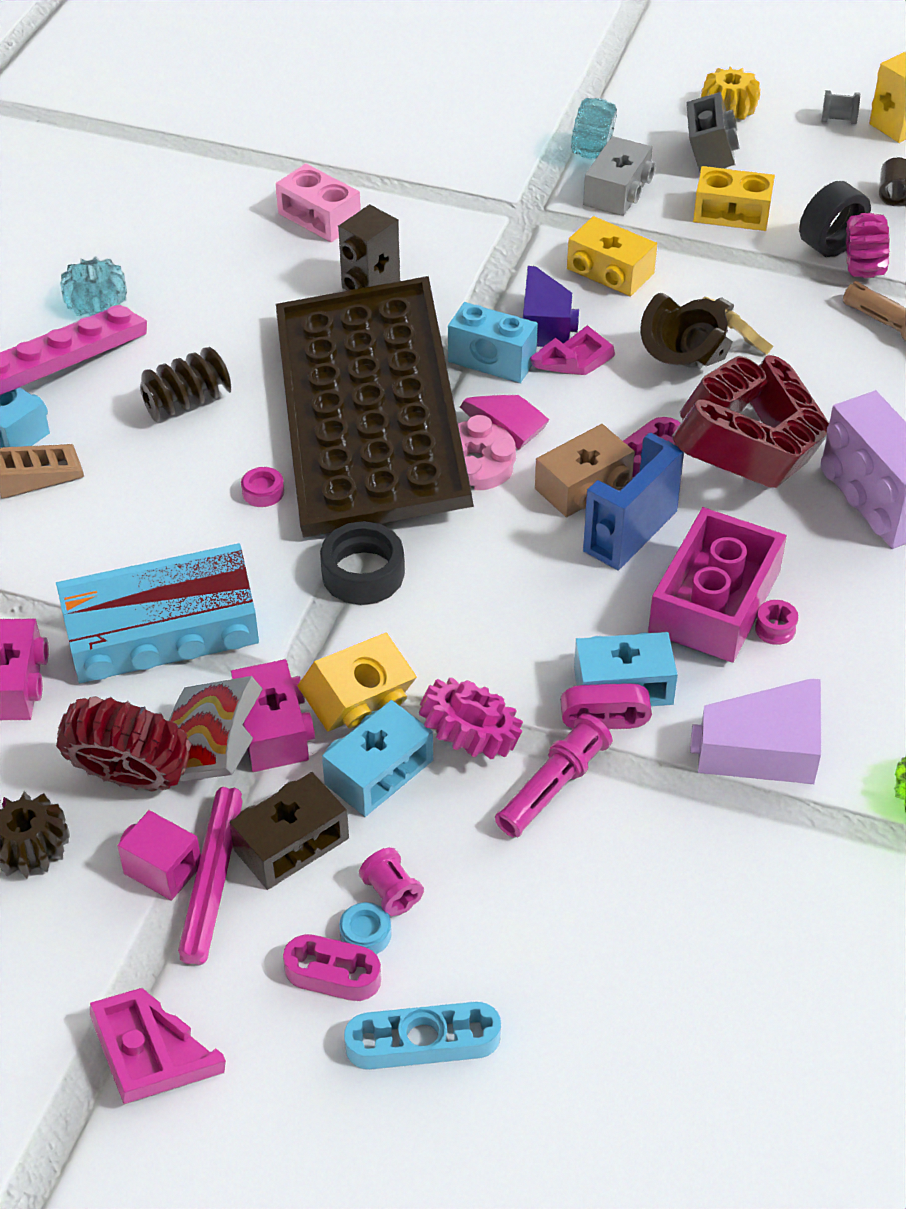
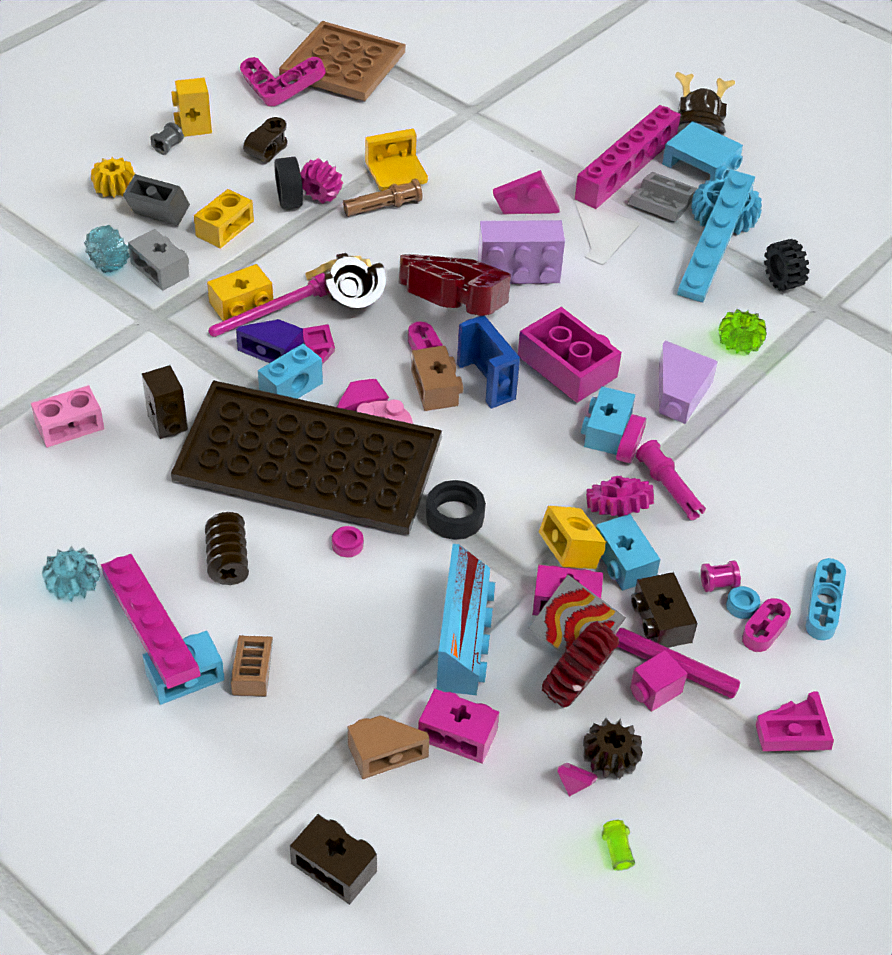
camera: 70 degrees left, 0 degrees up
none -> dark pink piece [208,273,327,337]

